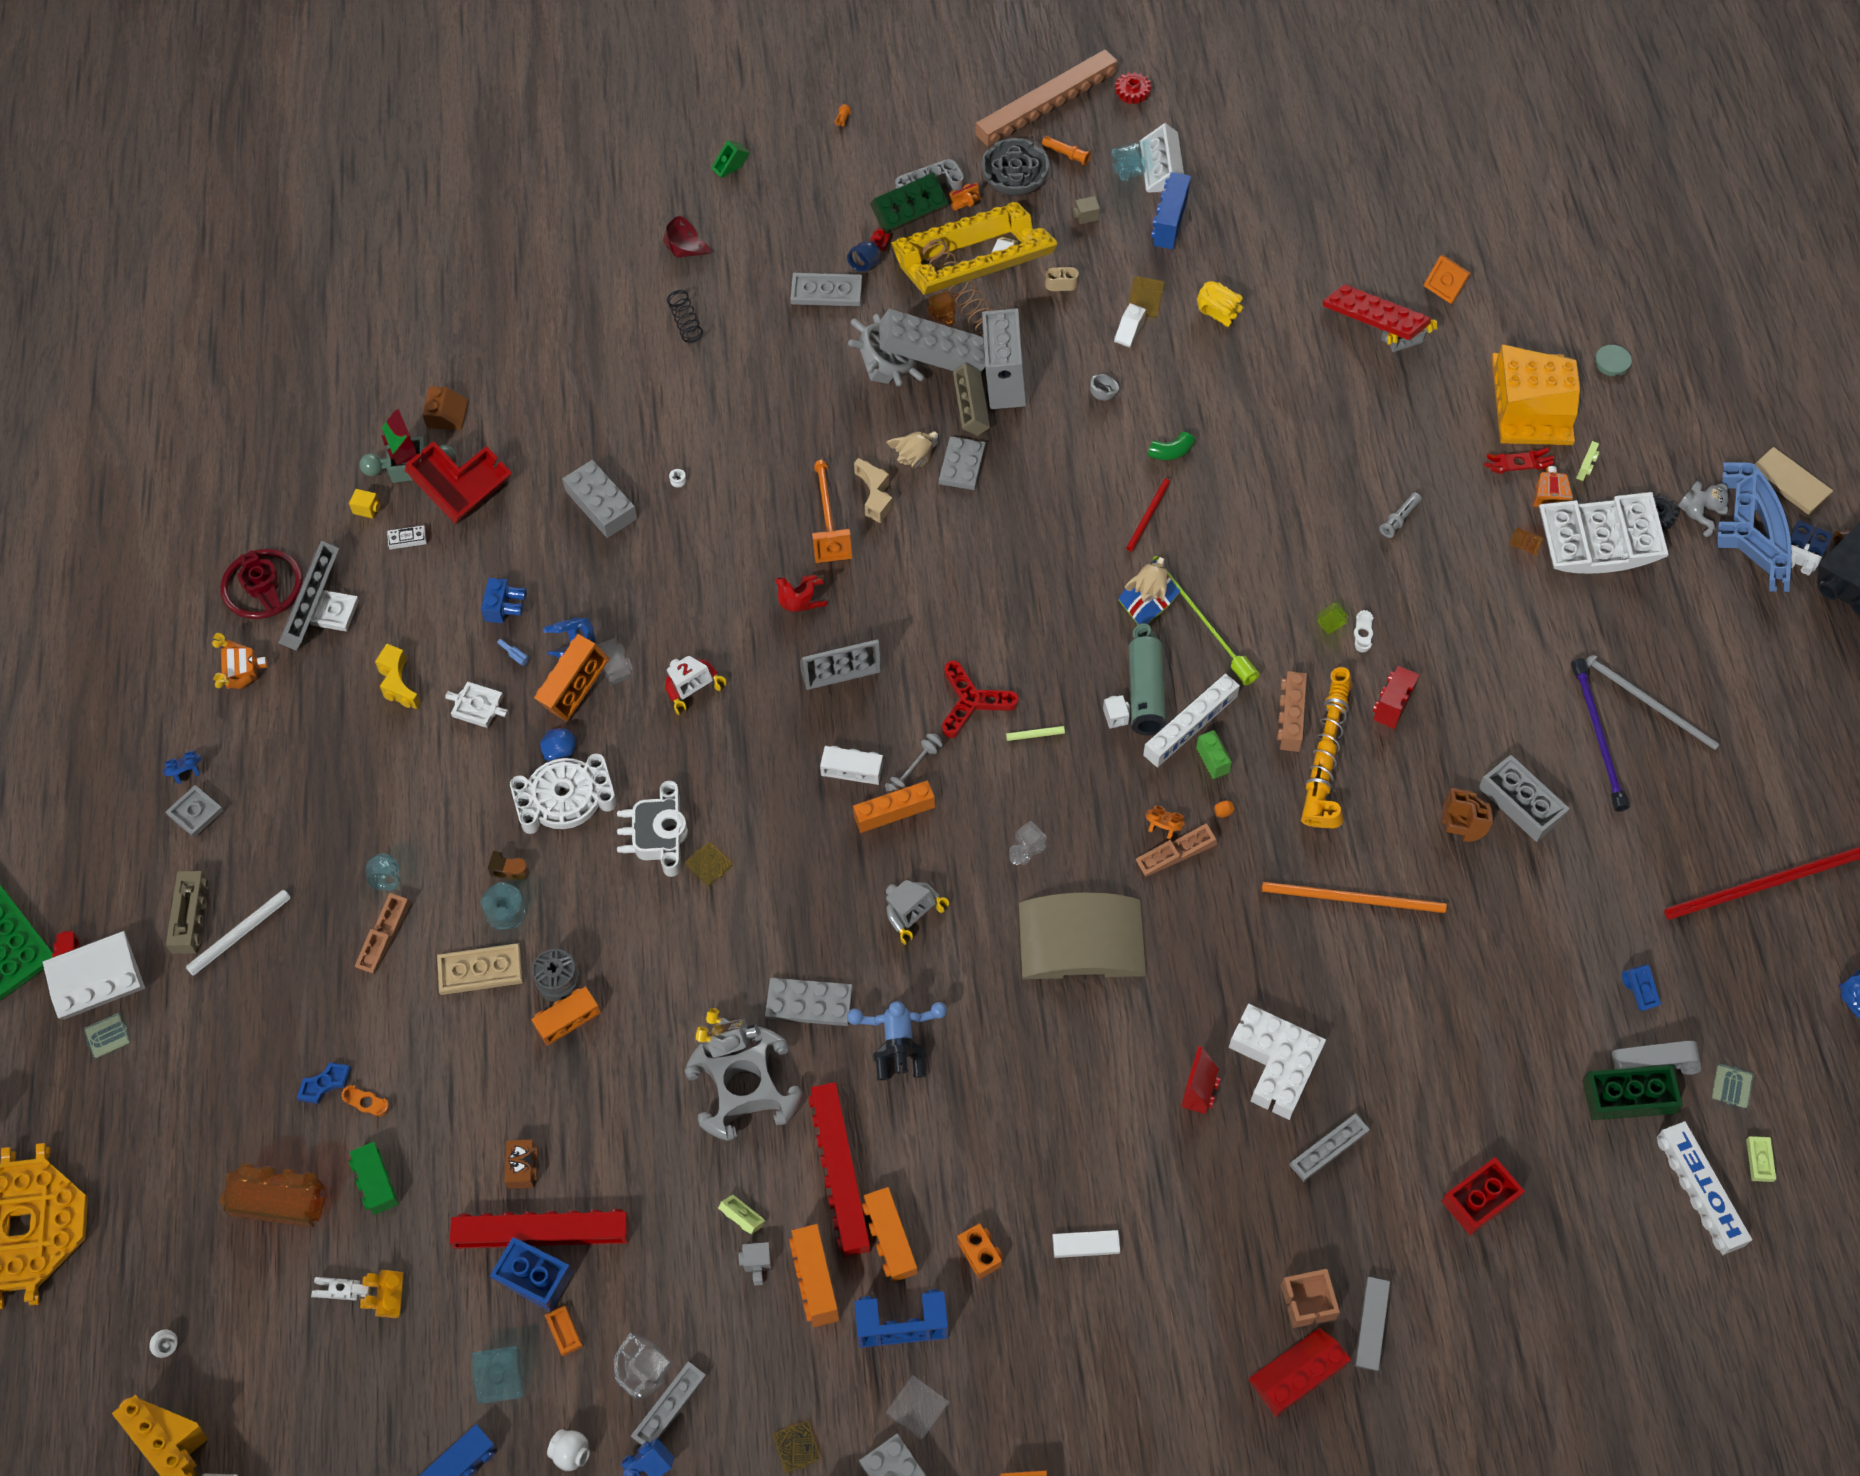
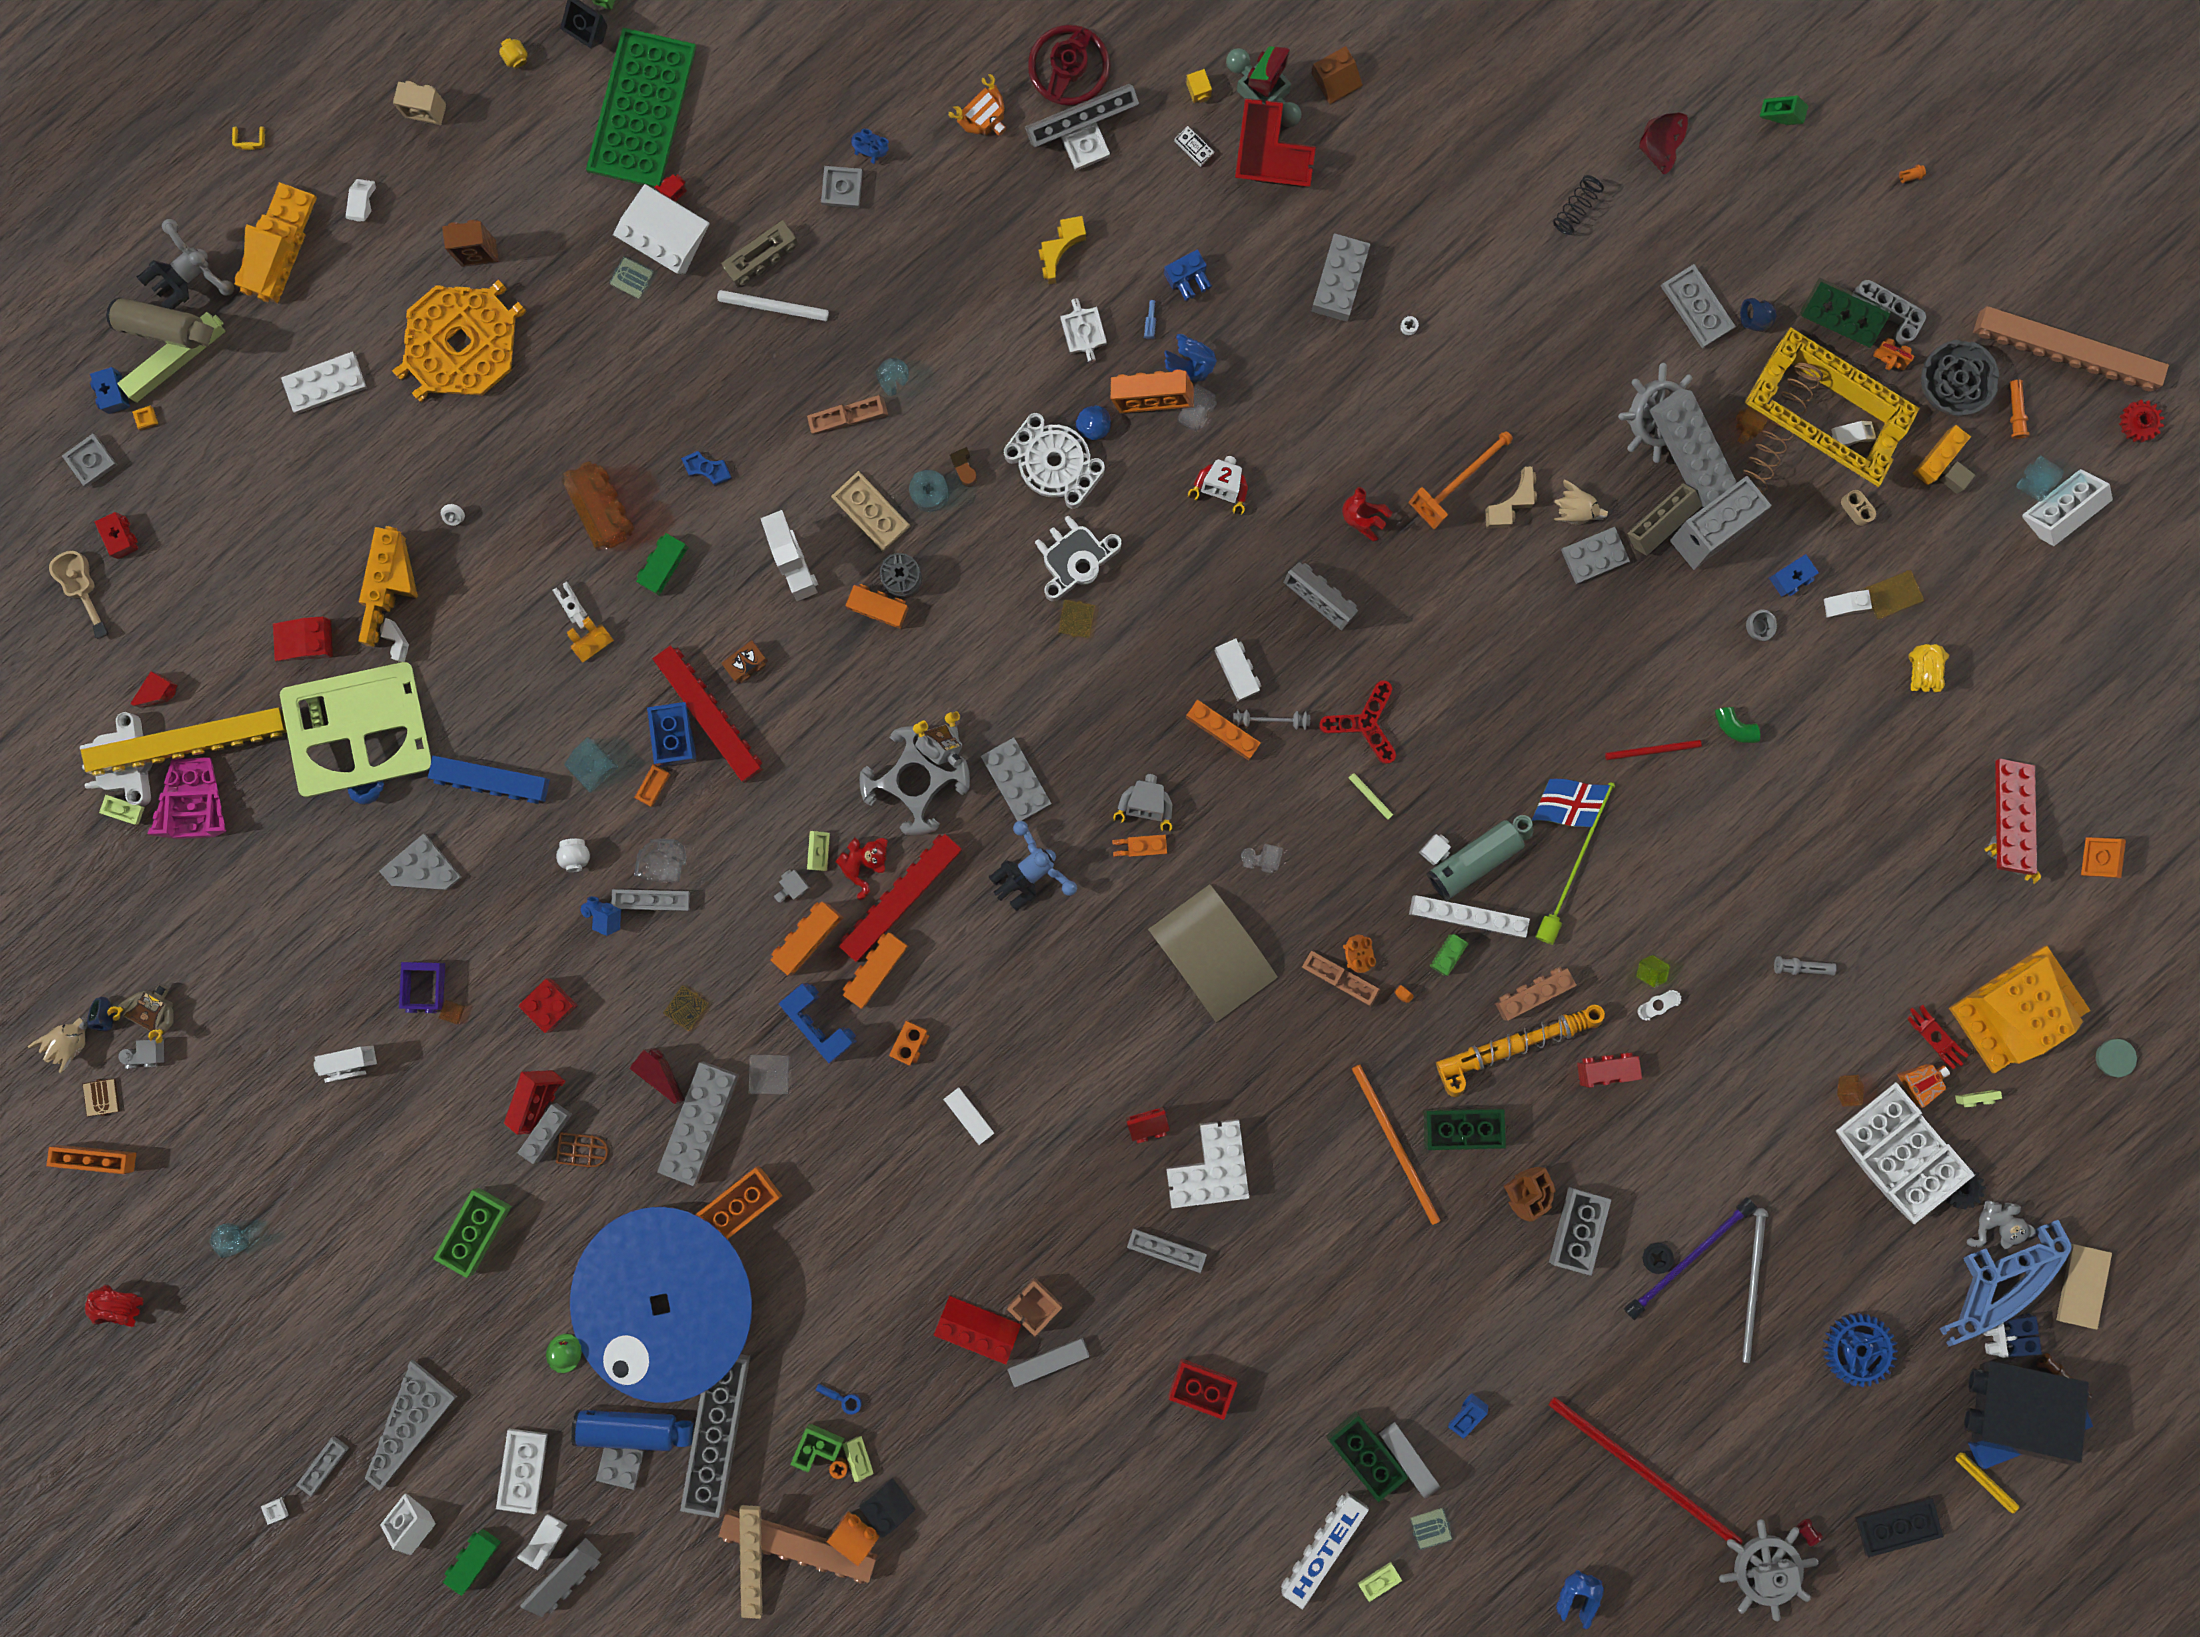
camera: 55 degrees right, 25 degrees up
orange piece [341,1085,389,1117] -> none
red tile [870,228,890,251] -> none
tan piece [1125,558,1167,602] -> none
blue brick [1151,172,1191,250] -> none
none -> white wedge [760,510,818,601]
none -> red animal [835,837,888,900]
none -> orange hinge [1112,835,1167,857]
none -> dark green brick [1423,1108,1506,1150]
none -> black gear [1642,1242,1674,1274]
none -> blue brick [1769,554,1819,597]
none -> blue gear [1822,1313,1898,1387]
none -> light orange brick [1913,425,1971,485]

